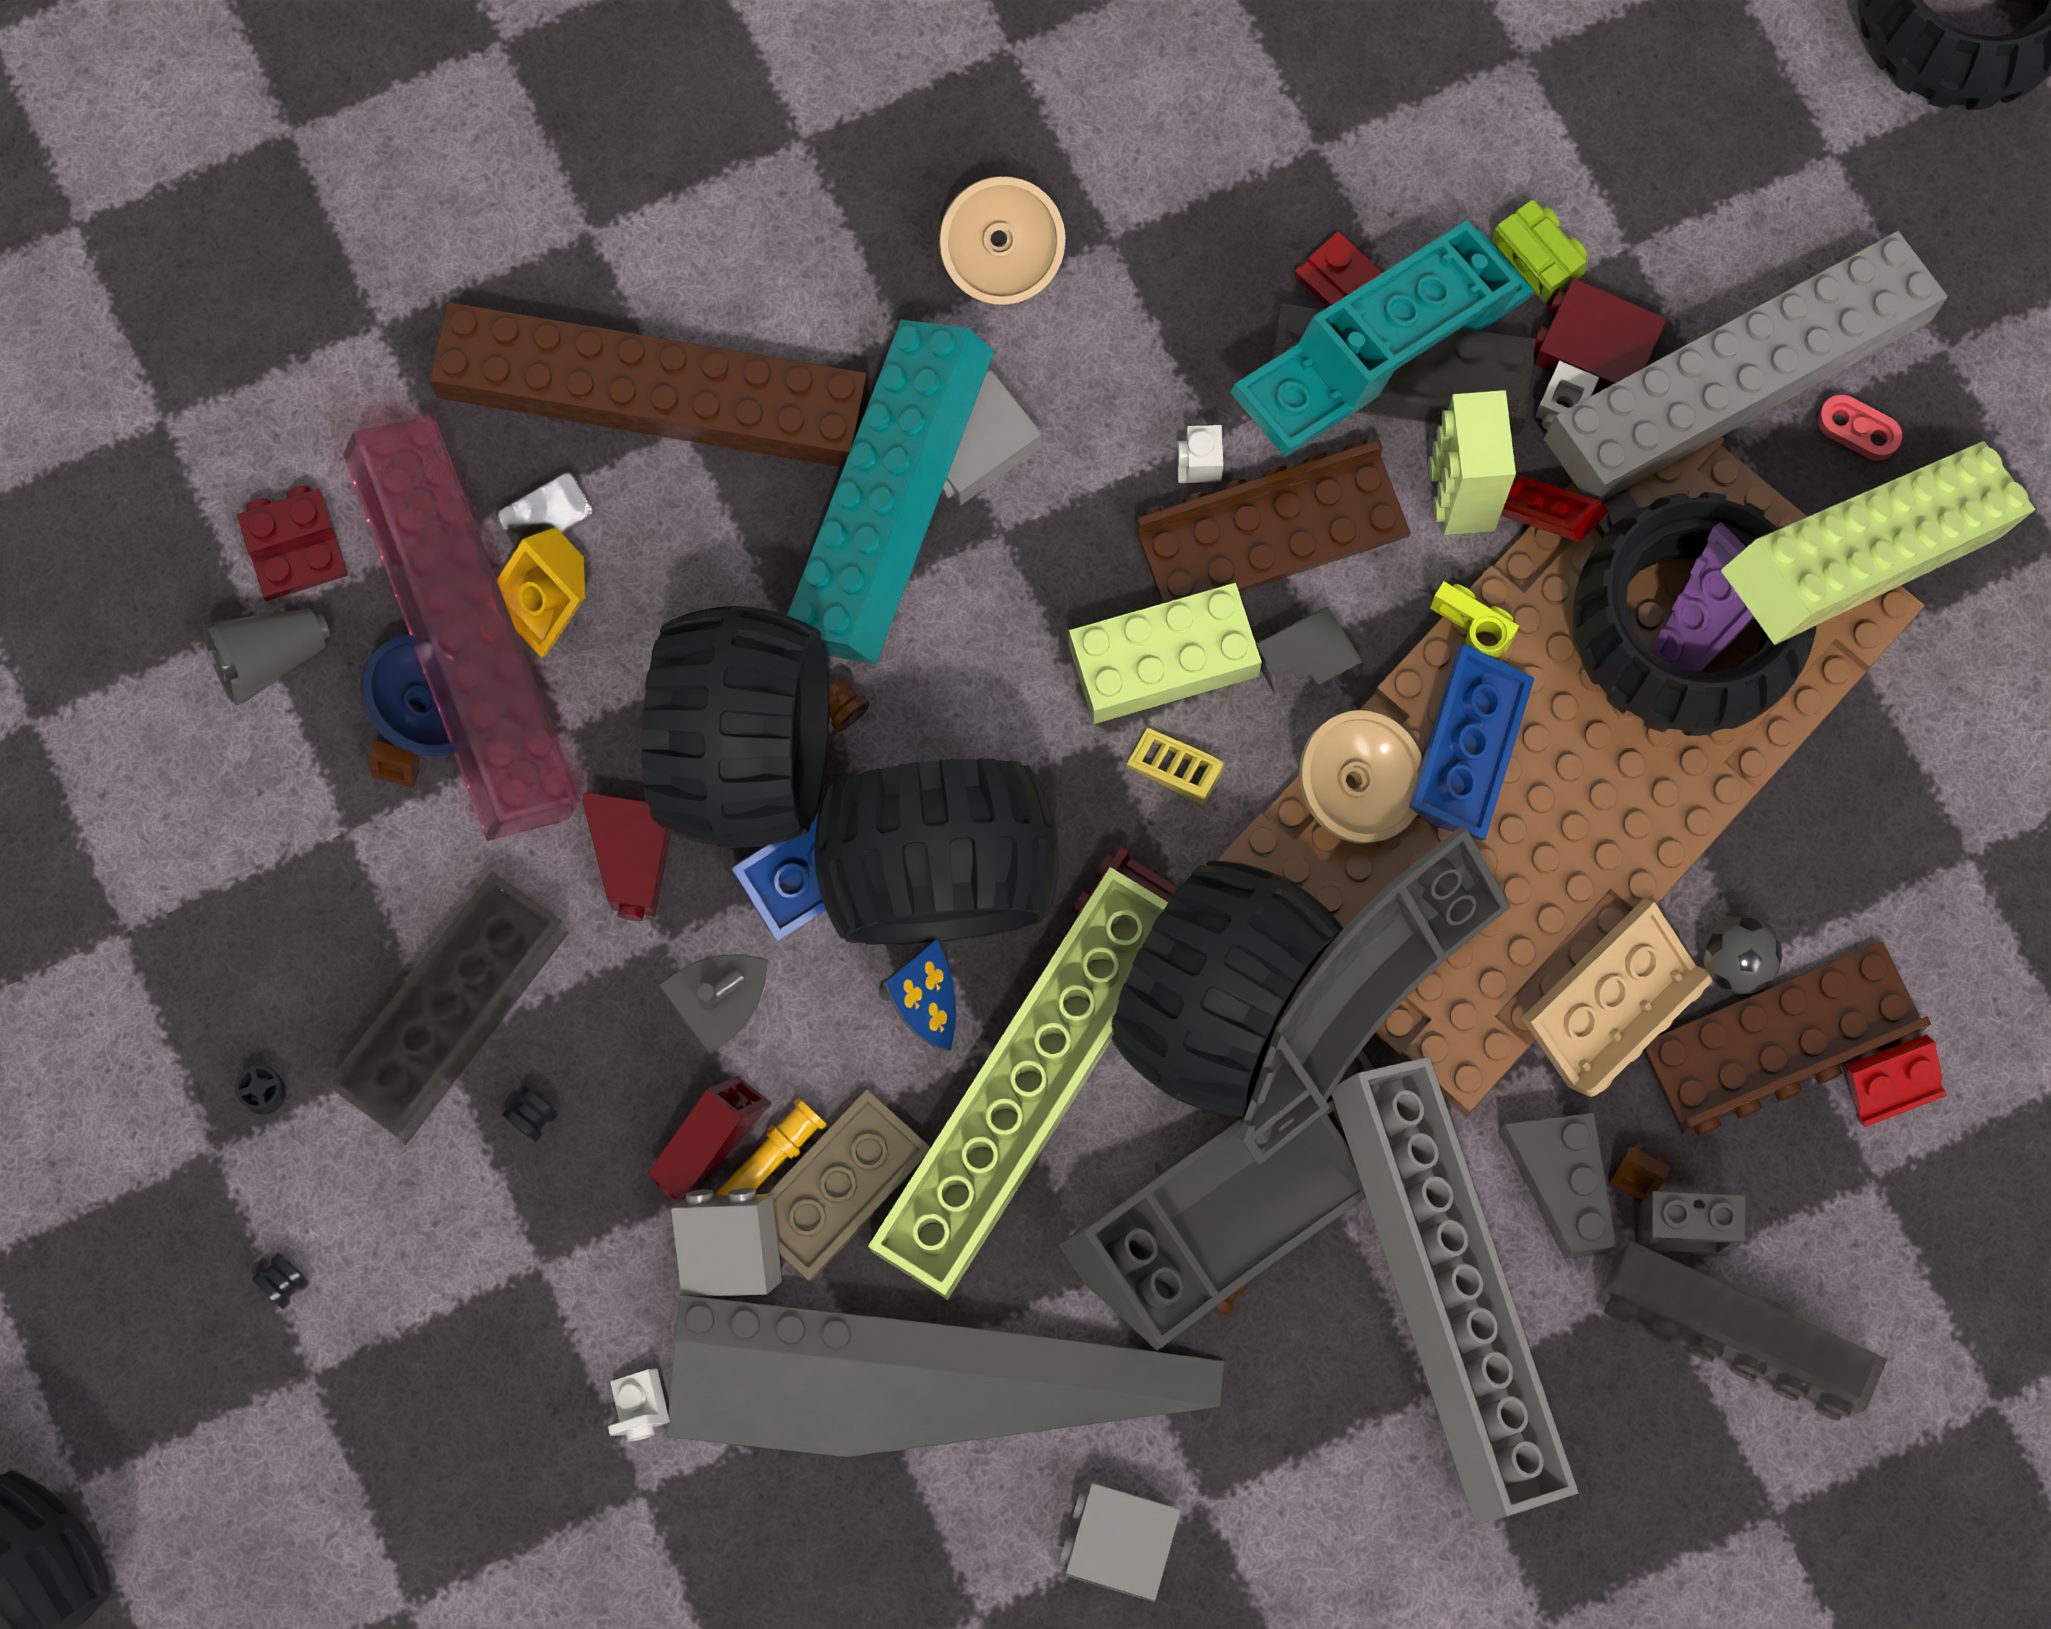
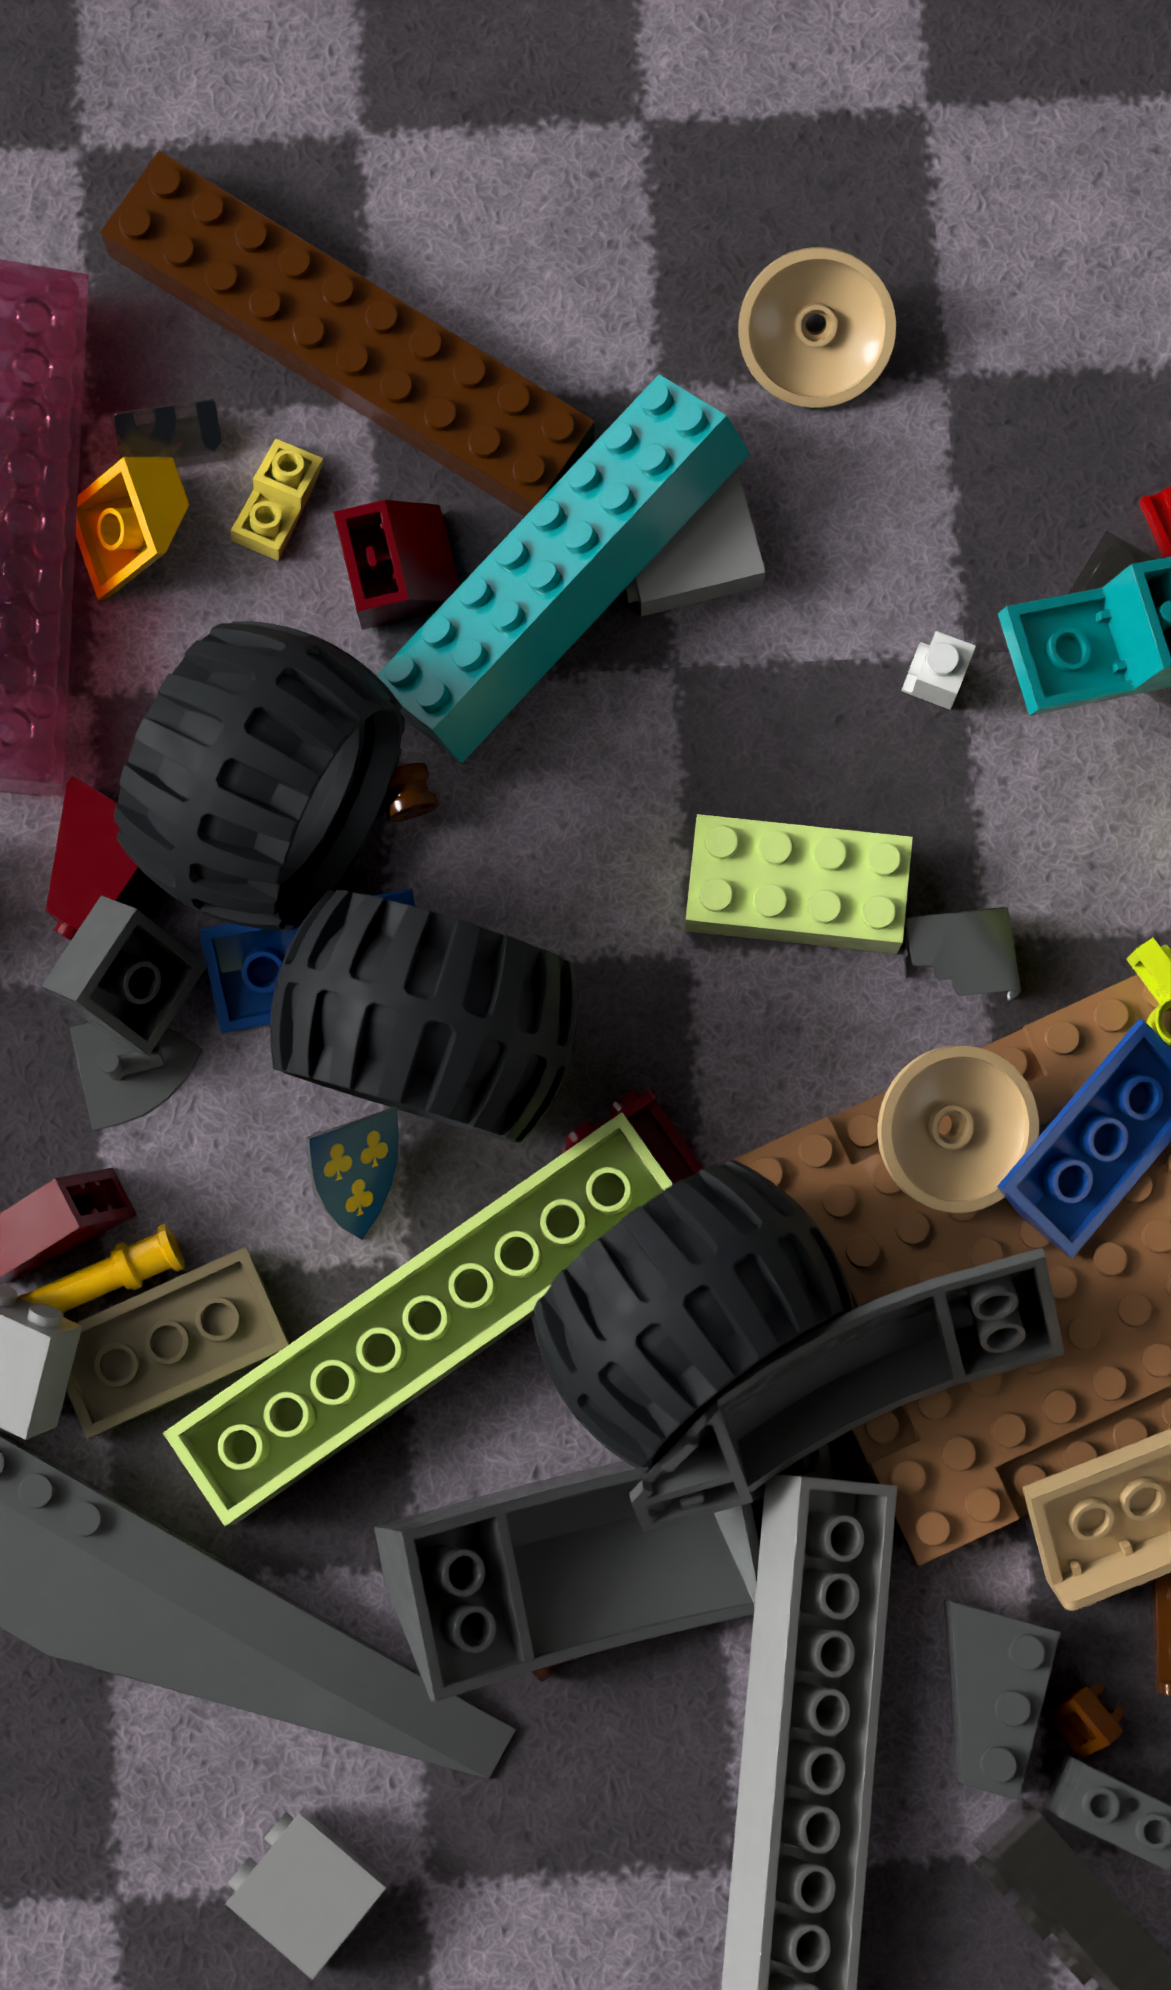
camera: 25 degrees right, 5 degrees up
light yellow slope [1126,727,1225,806] -> none
reddish brown bracket [1136,439,1410,603] -> none
none -> dark grey brick [41,896,208,1056]
none -> light yellow slope [231,438,323,561]
none -> dark red slope [333,500,460,630]

